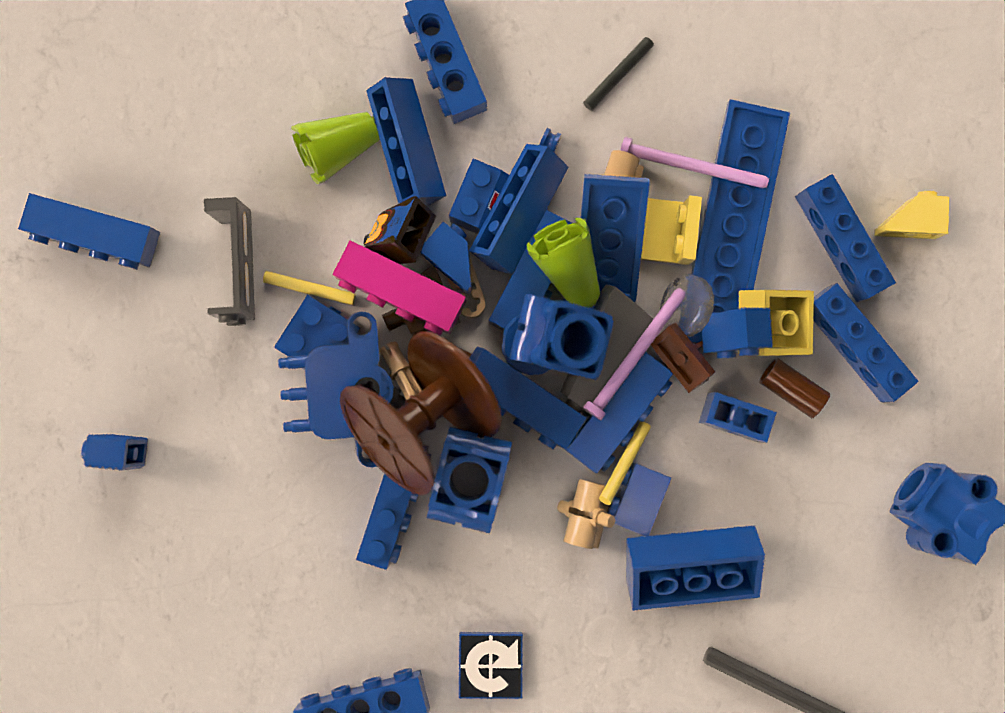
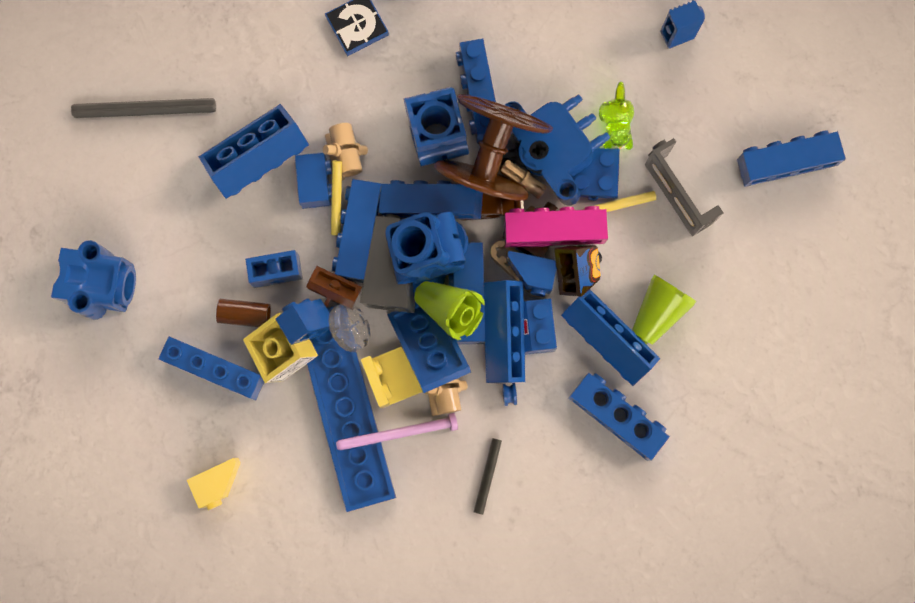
camera: 155 degrees right, 5 degrees down
lavender bar [583,288,686,420] -> none
blue brick [795,174,896,303] -> none
none -> clear neon green animal [599,82,634,150]

